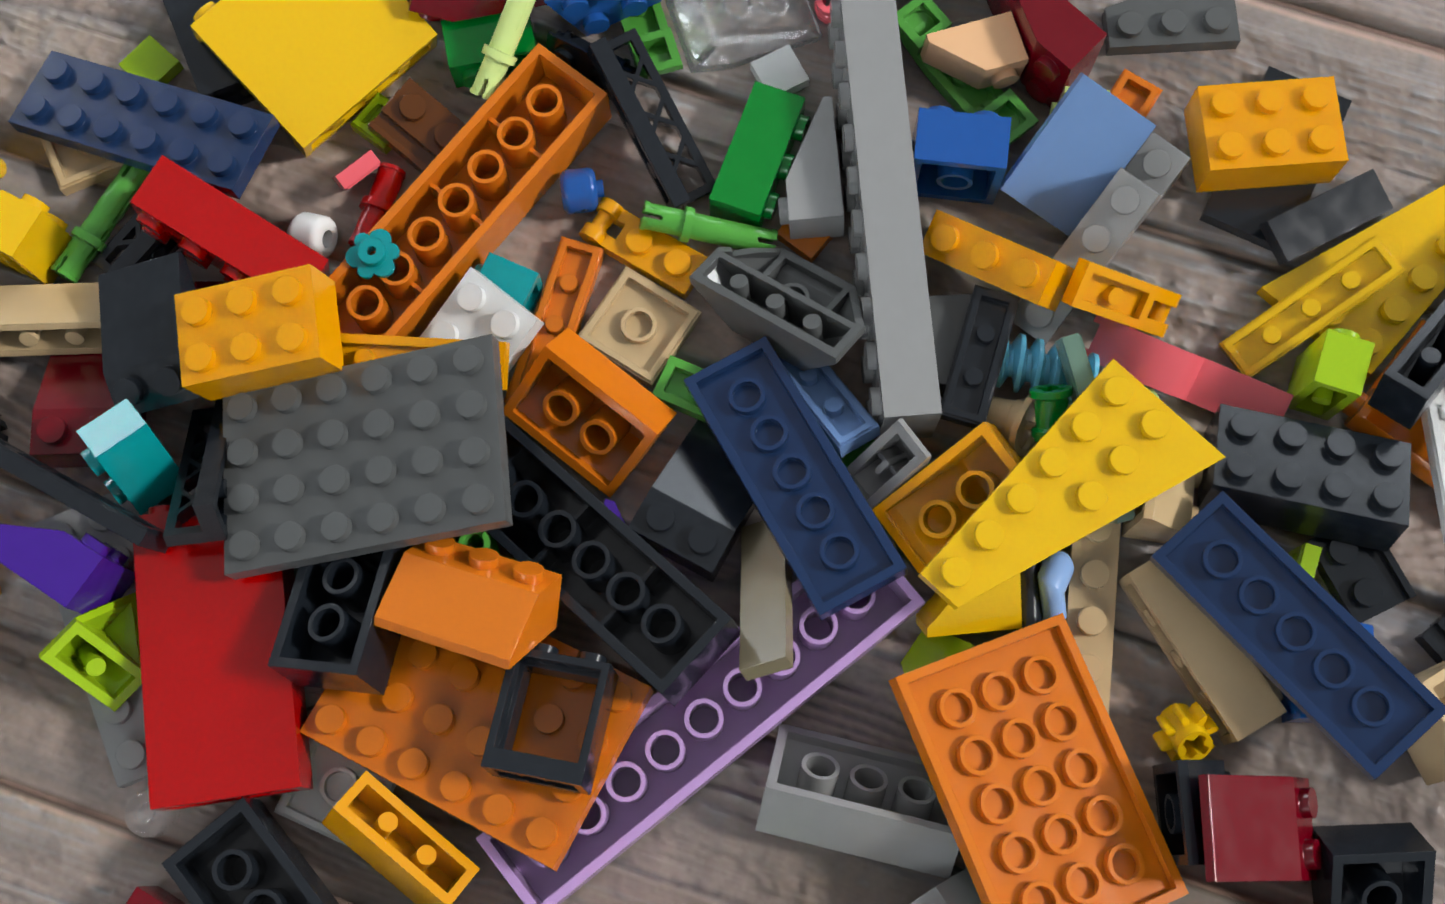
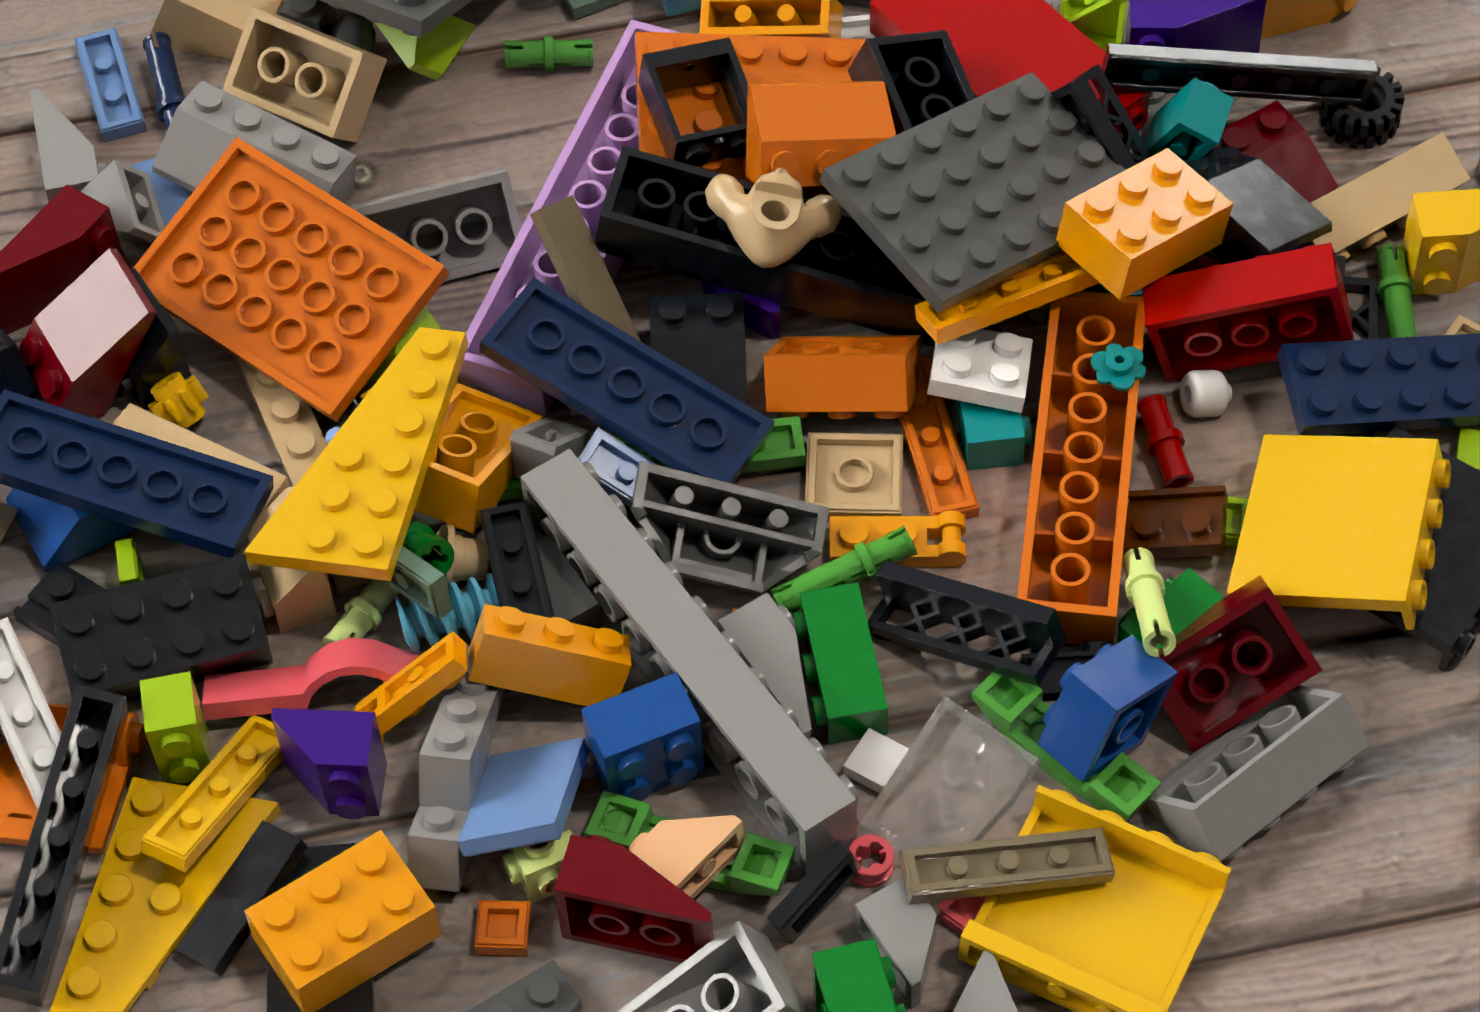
camera: 150 degrees right, 20 degrees down
coral tile [332,150,381,190] -> none
blue piece [560,167,604,214] -> none
none -> dark purple slope [271,708,387,819]
none -> tan head [705,167,841,268]

